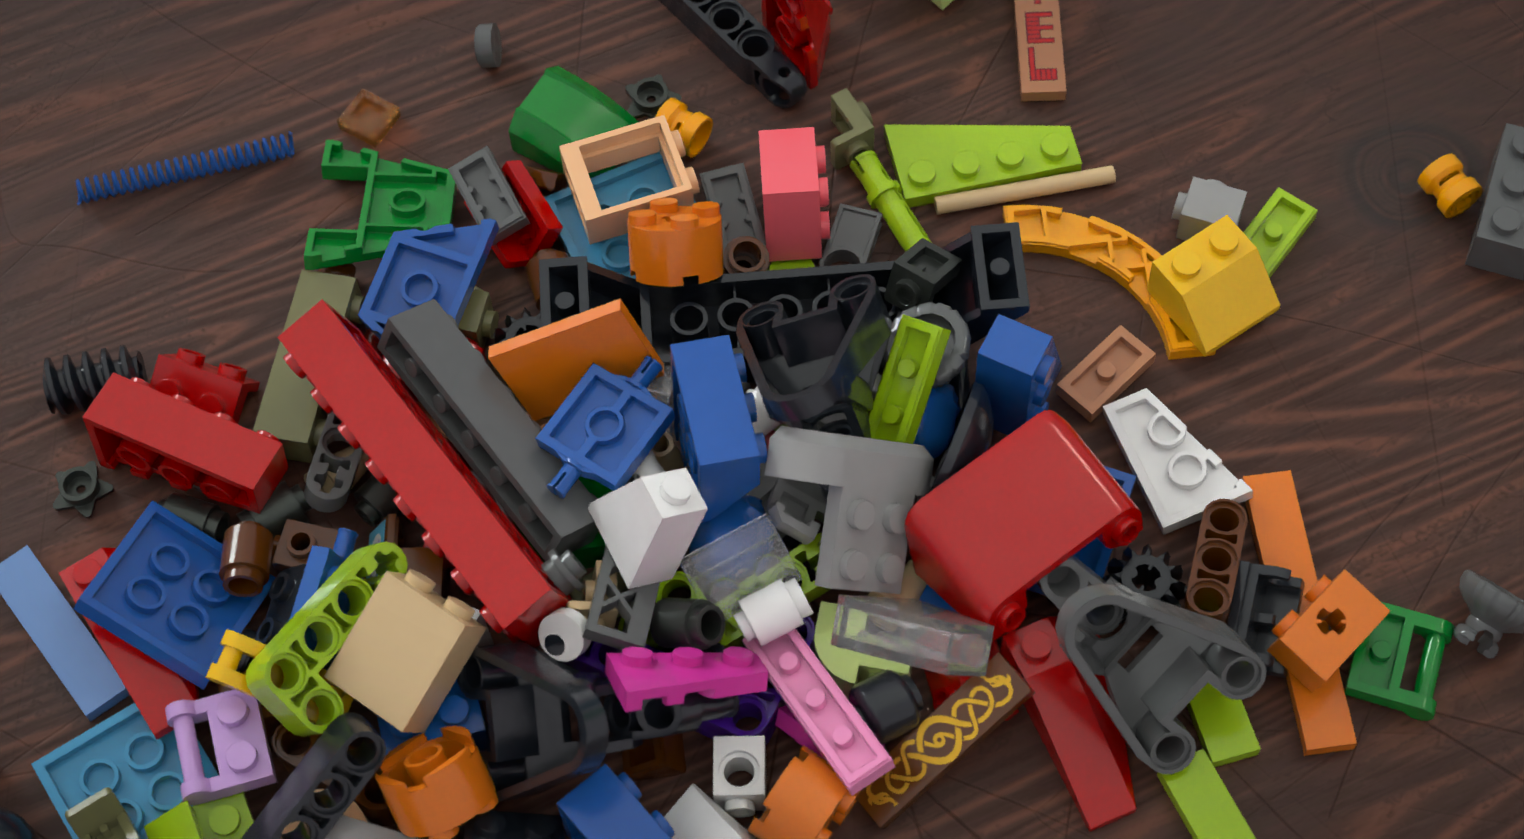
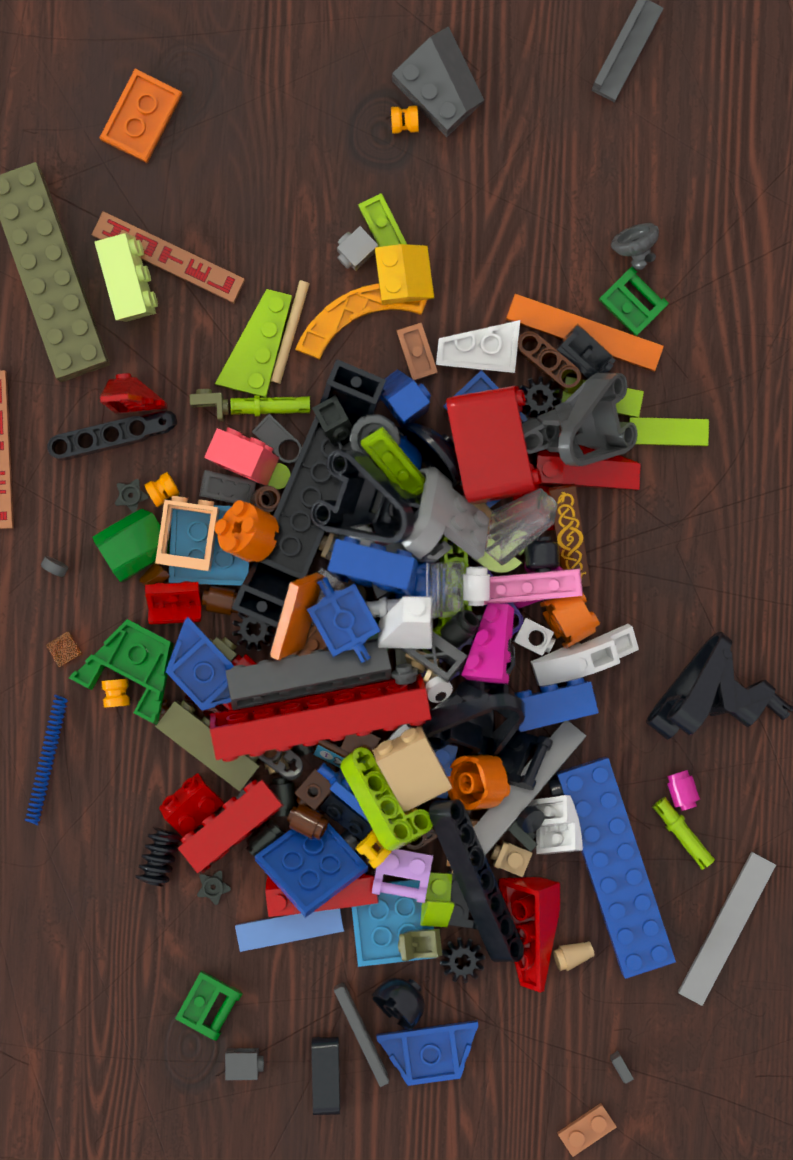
camera: 65 degrees left, 25 degrees up
dark grey plate [448,146,530,246] -> none
orange brick [1267,569,1390,692] -> none
none -> light orange wheel [101,679,130,707]

